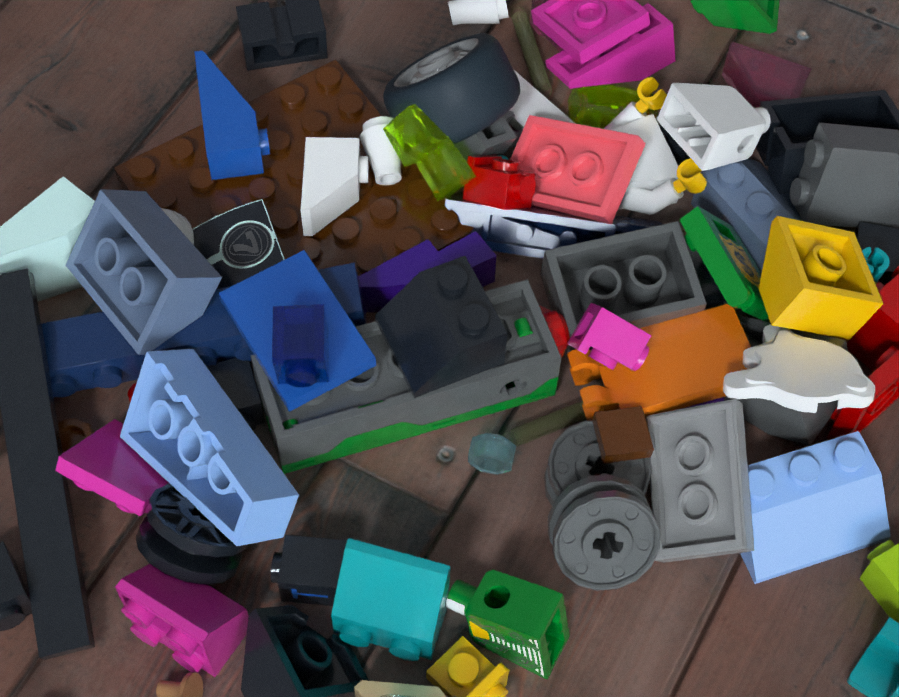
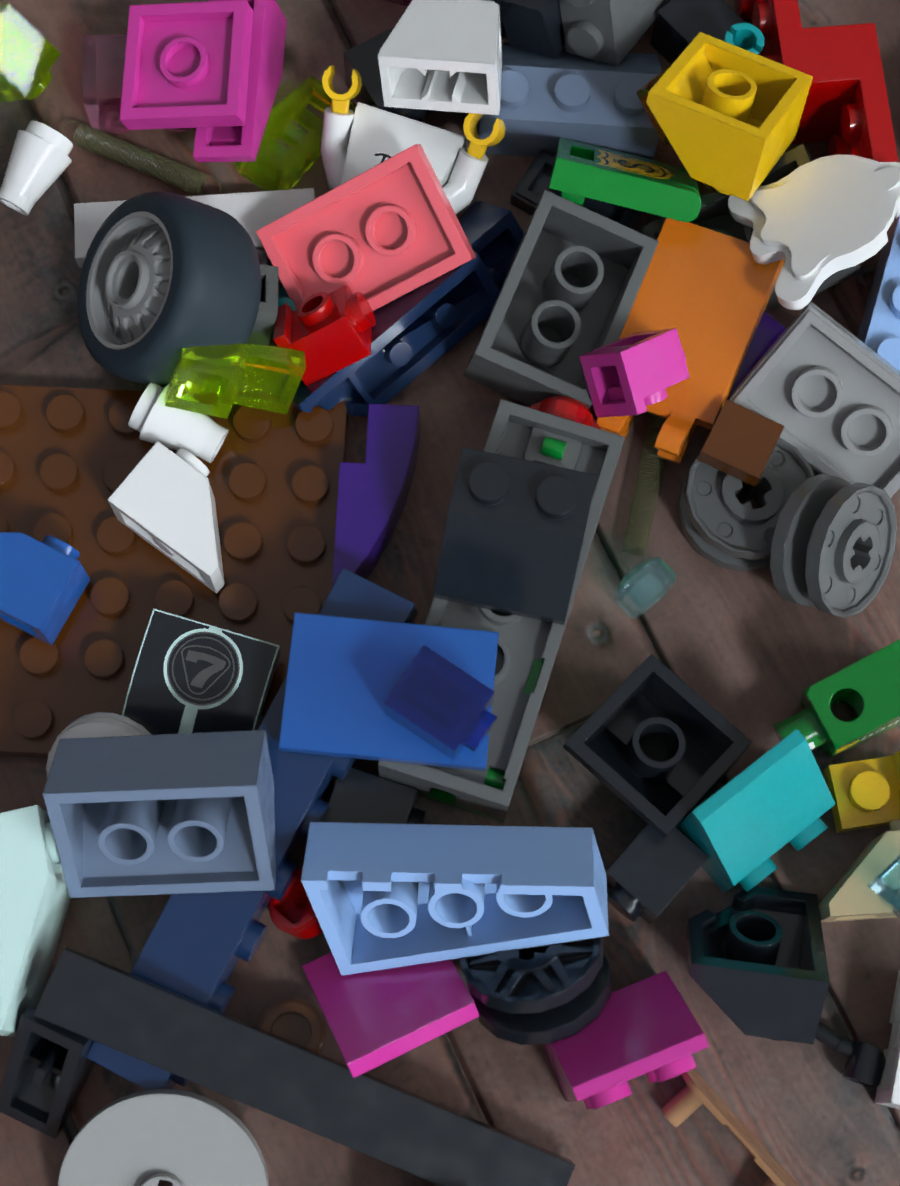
camera: 55 degrees left, 15 degrees up
none -> black slope [563,654,752,838]

